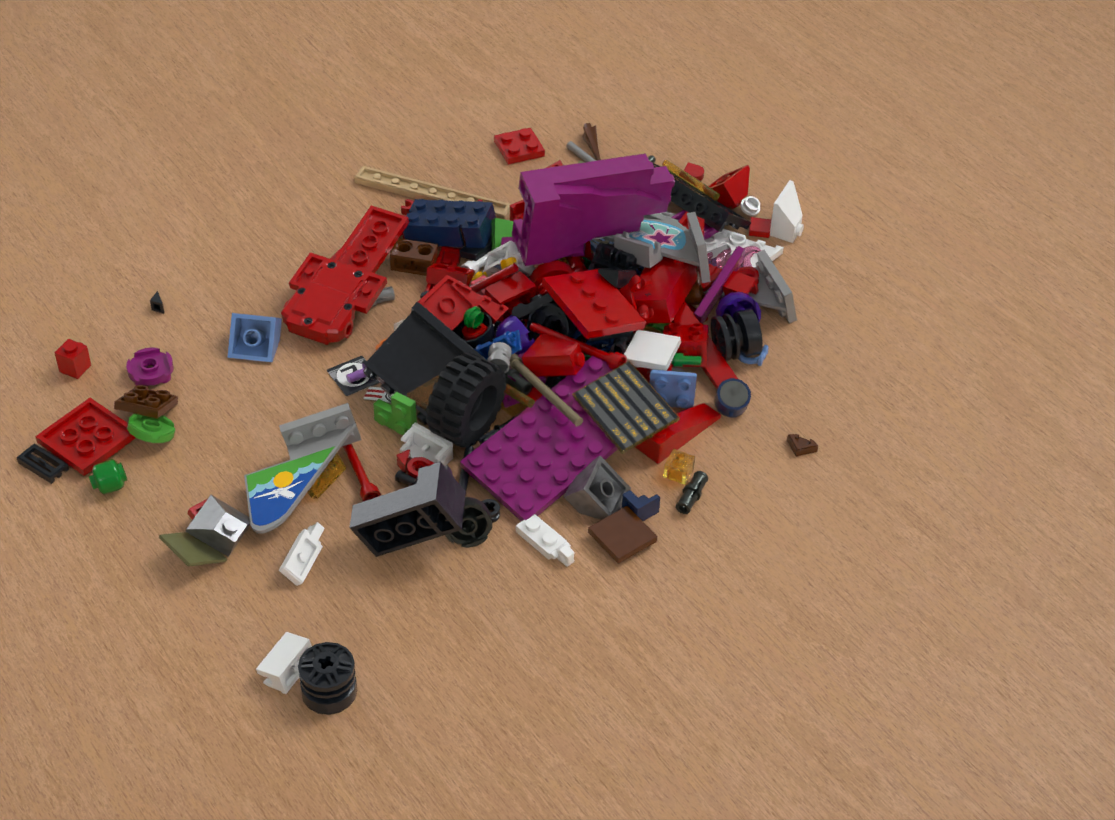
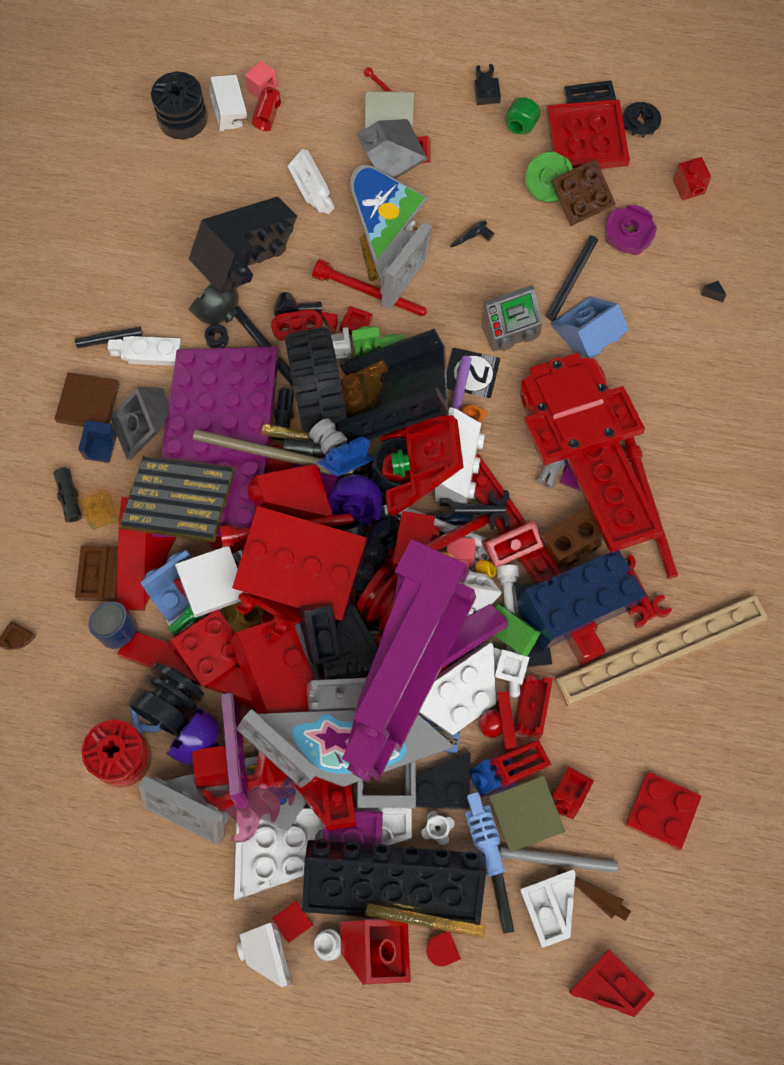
camera: 140 degrees right, 25 degrees up
none -> black piece [75,326,143,348]
none -> reddish brown plate [75,545,118,602]
none -> red wheel [81,719,152,788]
none -> coral plate [245,61,278,99]
none -> red piece [252,87,281,131]
none -> red tile [340,306,373,335]
none -> red hinge [364,67,393,92]
none -> black bar [450,221,495,248]
none -> black plate [474,64,501,105]
none -> flat silver slope [481,285,542,352]
none -> white wing [520,869,575,948]
none -> black bar [546,236,598,321]
none -> red wing [569,948,655,1017]
none -> black gear [623,102,661,137]

